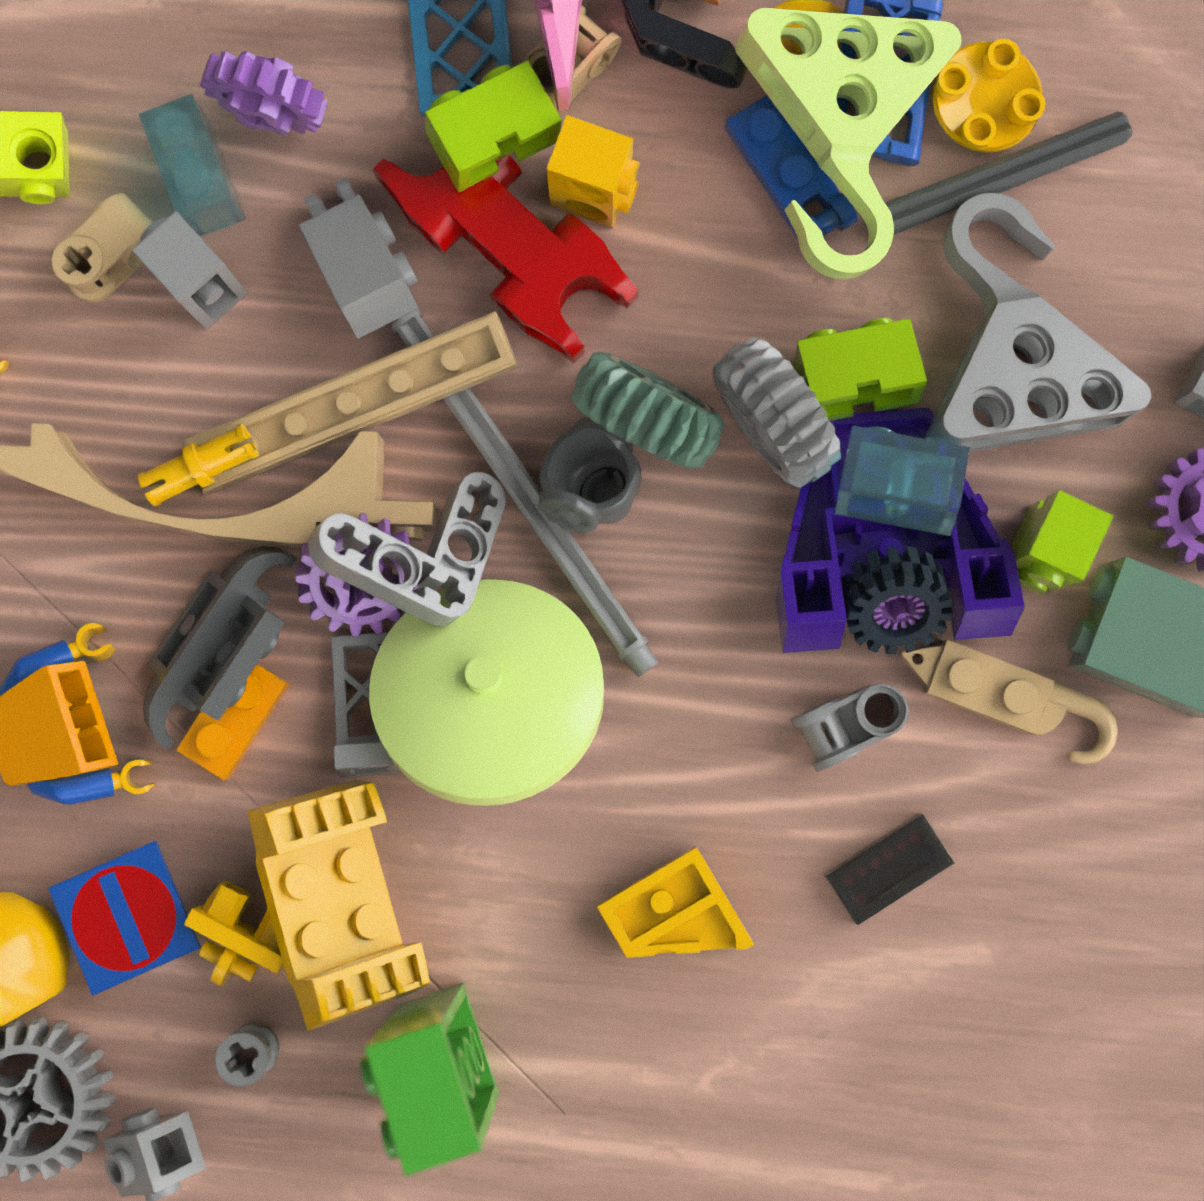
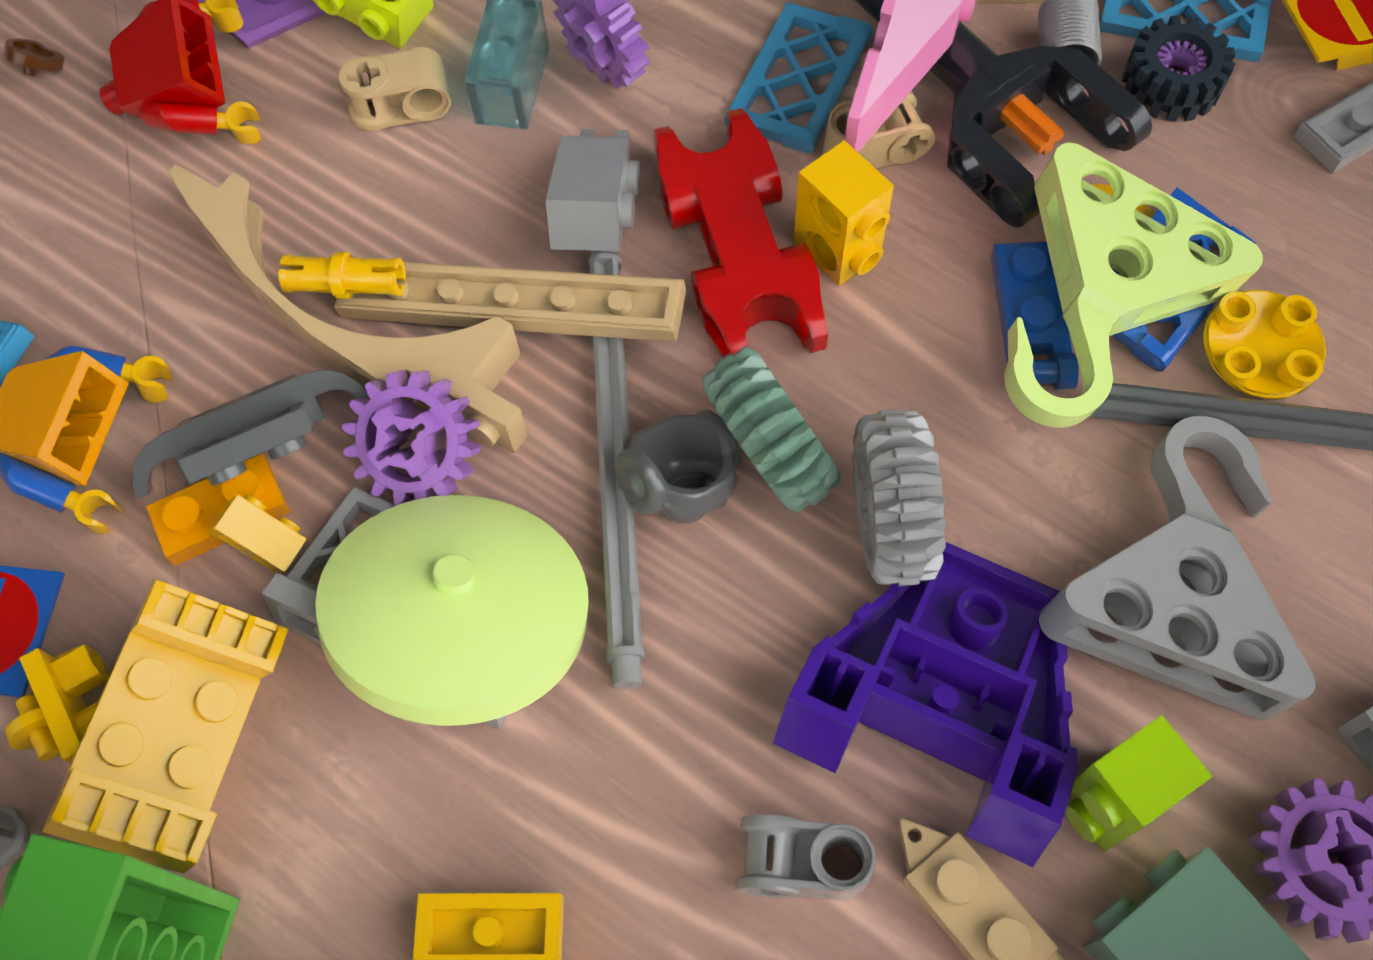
camera: 30 degrees right, 20 degrees down
light grey brick [132,211,248,330] -> none
light grey beam [308,472,506,626] -> none
lime brick [425,60,562,193] -> none
lime brick [794,318,927,421] -> none
clear light blue brick [835,425,970,536] -> none
black bush [842,546,953,654] -> none
none -> yellow piece [209,495,307,574]

